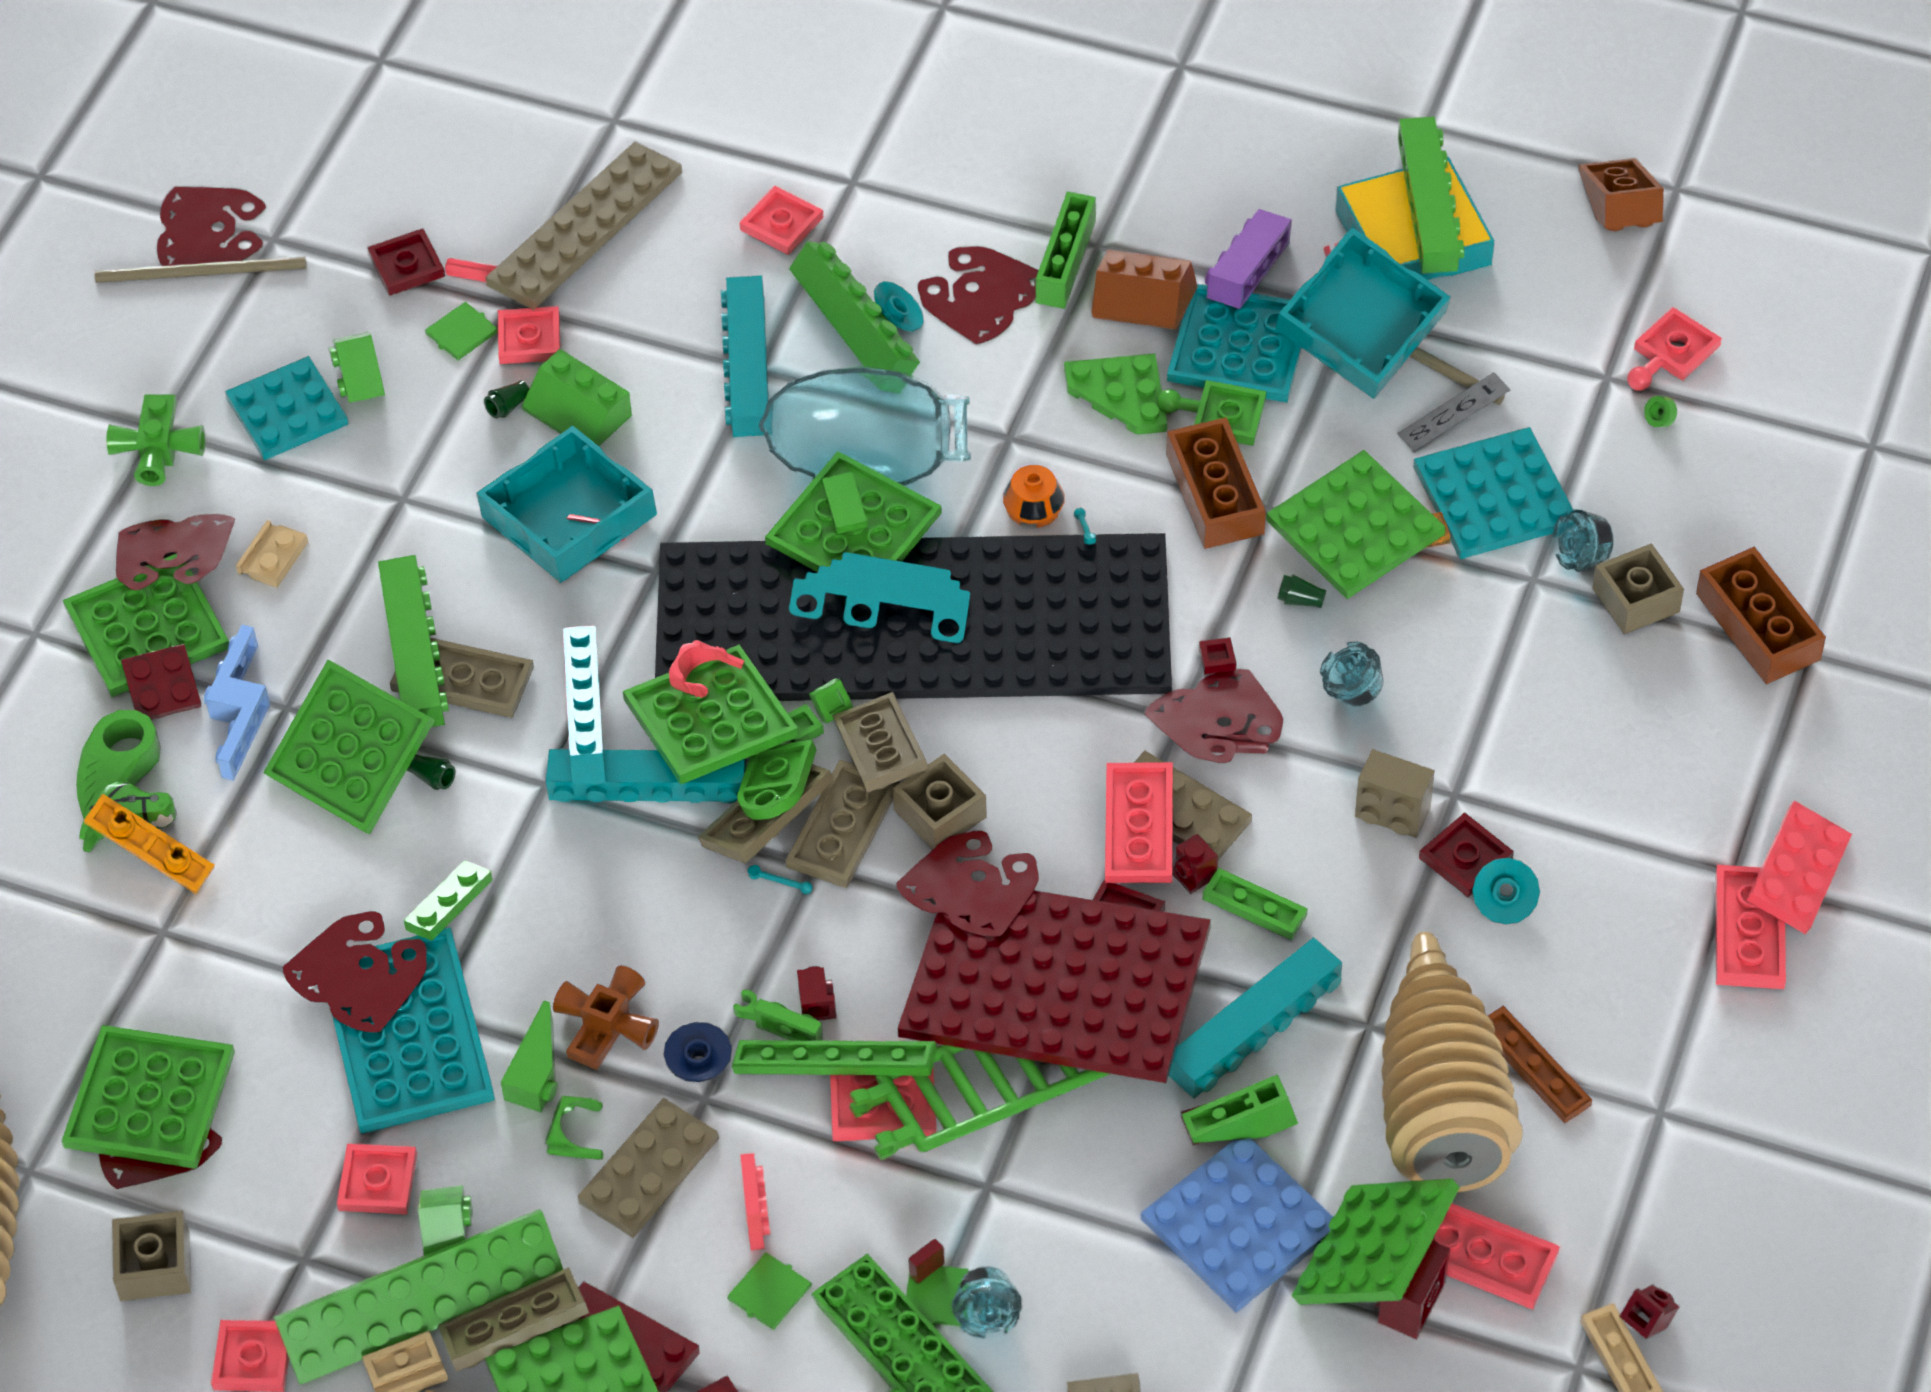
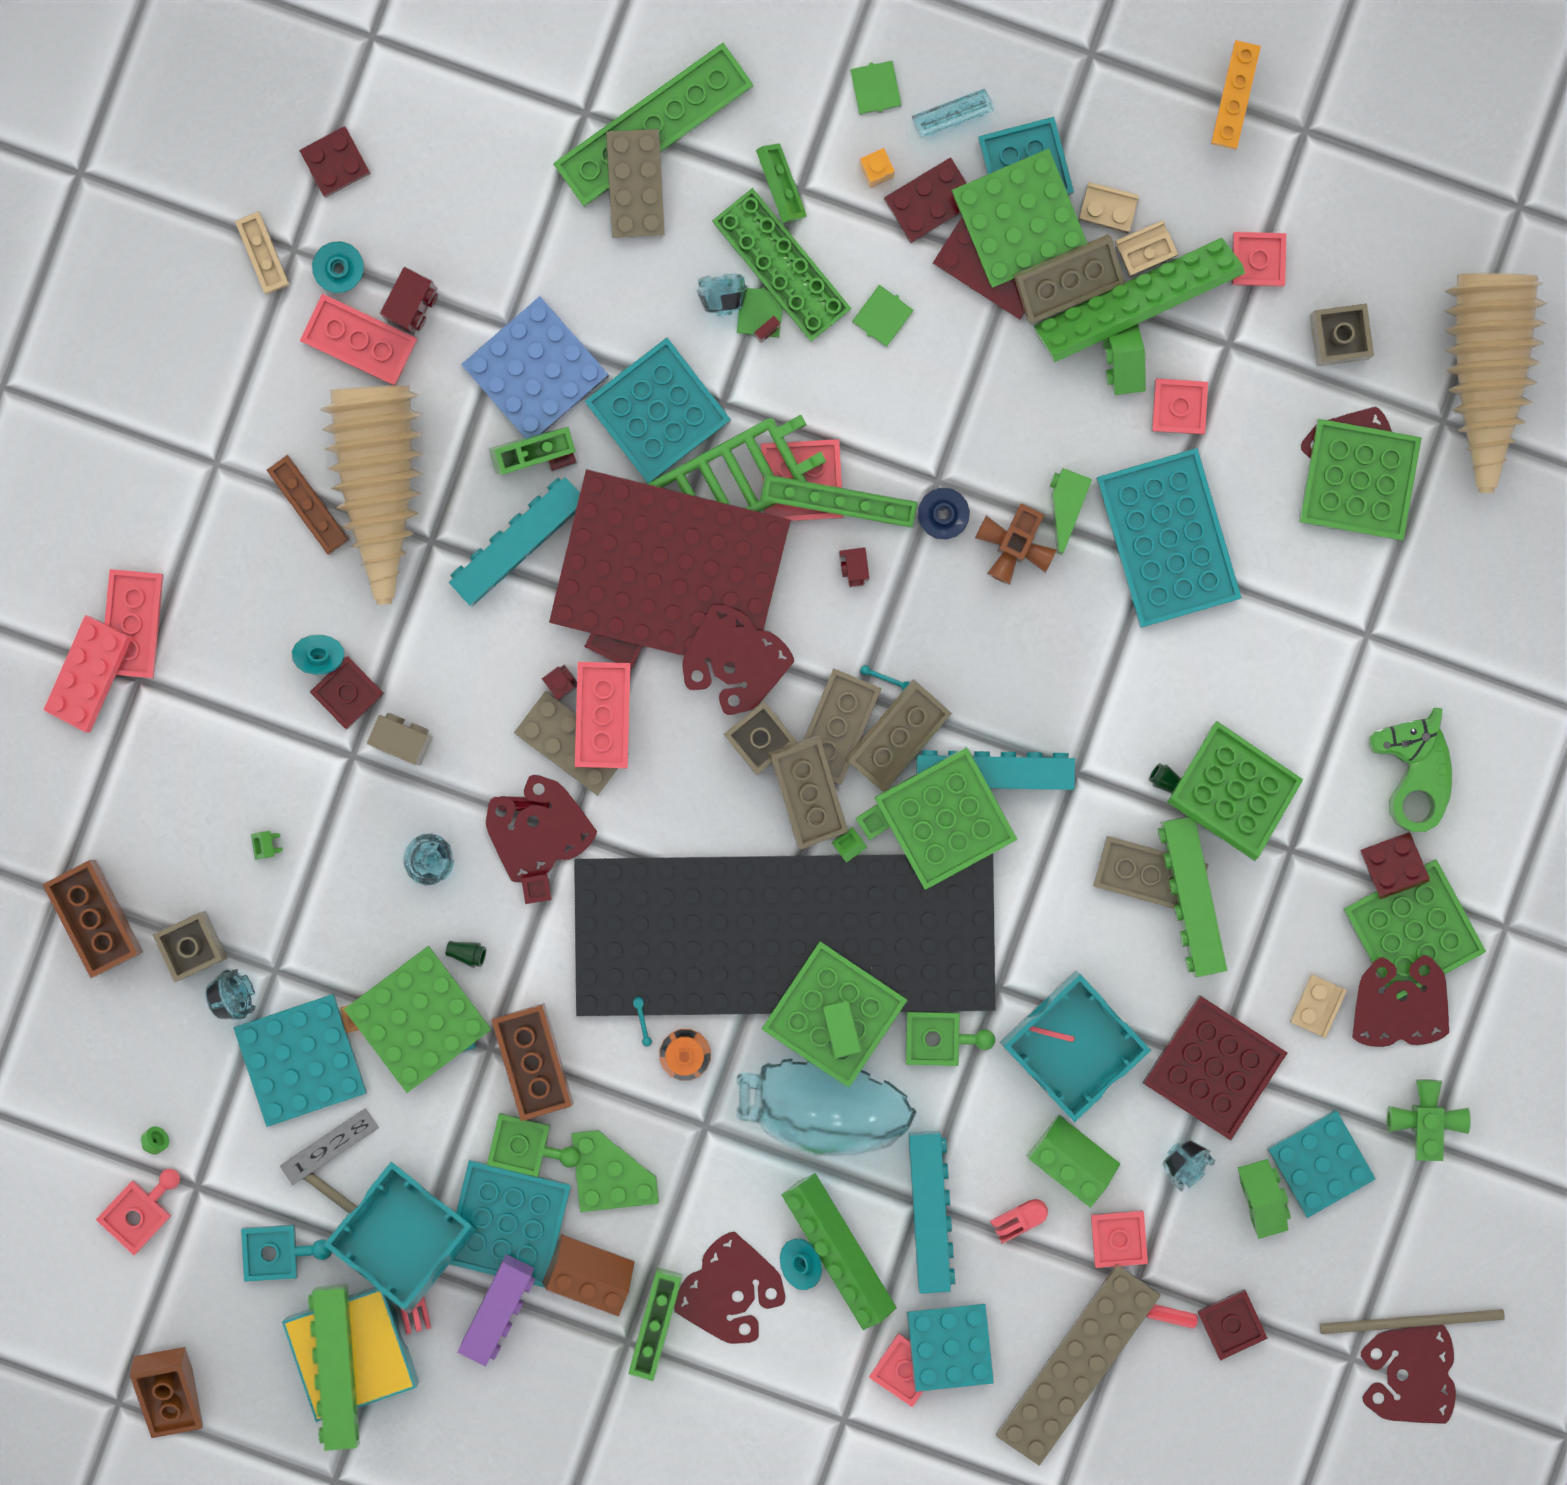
camera: 175 degrees right, 35 degrees up
light orange plate [84,794,215,894] -> none
light blue bracket [204,625,270,781] -> none
dark red piece [283,911,427,1033] -> none
plate [403,860,493,941] -> none
bright green piece [425,301,498,361] -> none
dark green cone [484,380,529,419] -> none
bright green helmet [545,1096,604,1160] -> none
brick [563,626,606,785] -> none
dark tan plate [577,1098,719,1238] -> none
coral helmet [669,640,745,698] -> none
bright green plate [733,990,823,1041] -> none
bright green plate [737,740,817,820] -> none
coral plate [740,1153,770,1250] -> none
teal piece [789,552,971,643] -> none
bright green plate [1203,868,1308,940] -> none
bright green plate [1291,1178,1460,1305] -> none
dark red brick [1619,1284,1680,1339] -> none
none -> teal plate [241,1224,332,1282]
none -> bright green tile [251,831,283,860]
none -> teal dish [312,241,364,293]
none -> teal plate [584,337,731,483]
none -> bright green plate [906,1012,995,1066]
none -> teal plate [906,1304,994,1392]
none -> coral arm [990,1199,1048,1244]
none -> dark red plate [1142,995,1288,1141]
none -> clear light blue cone [1162,1139,1216,1192]

